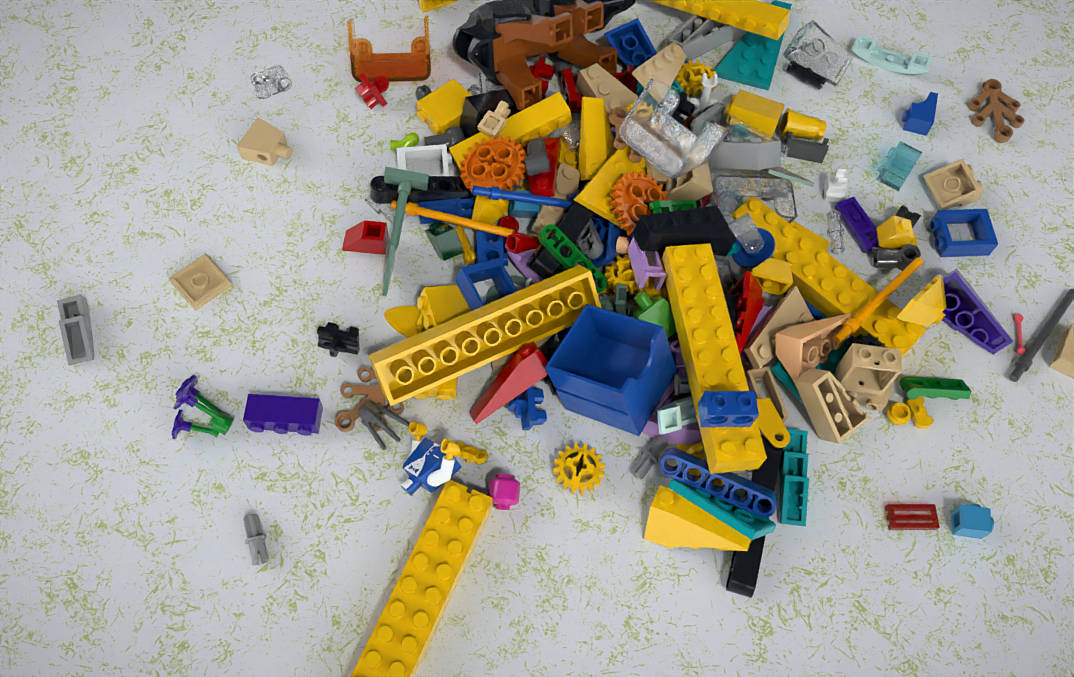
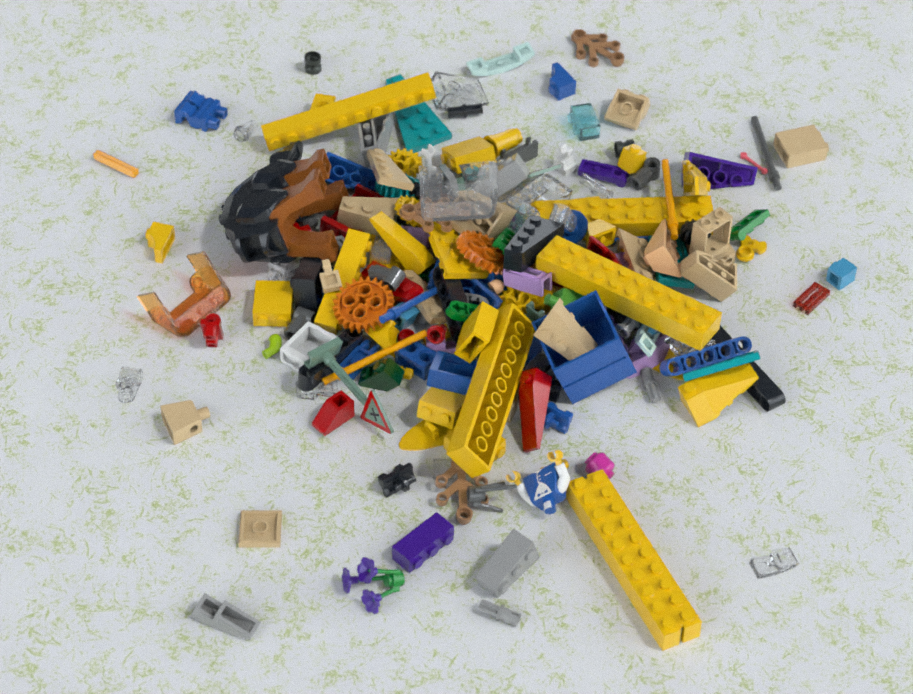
camera: 45 degrees left, 15 degrees down
dark grey hinge [416,85,431,101] -> none
yellow gear [553,443,606,496] -> none
blue brick [698,391,759,427] -> none
teal slope [780,428,809,527] -> none
blue window [930,209,998,257] -> none
none -> yellow brick [454,301,499,363]
none -> light grey wedge [475,529,540,598]
none -> tan wedge [534,298,598,361]

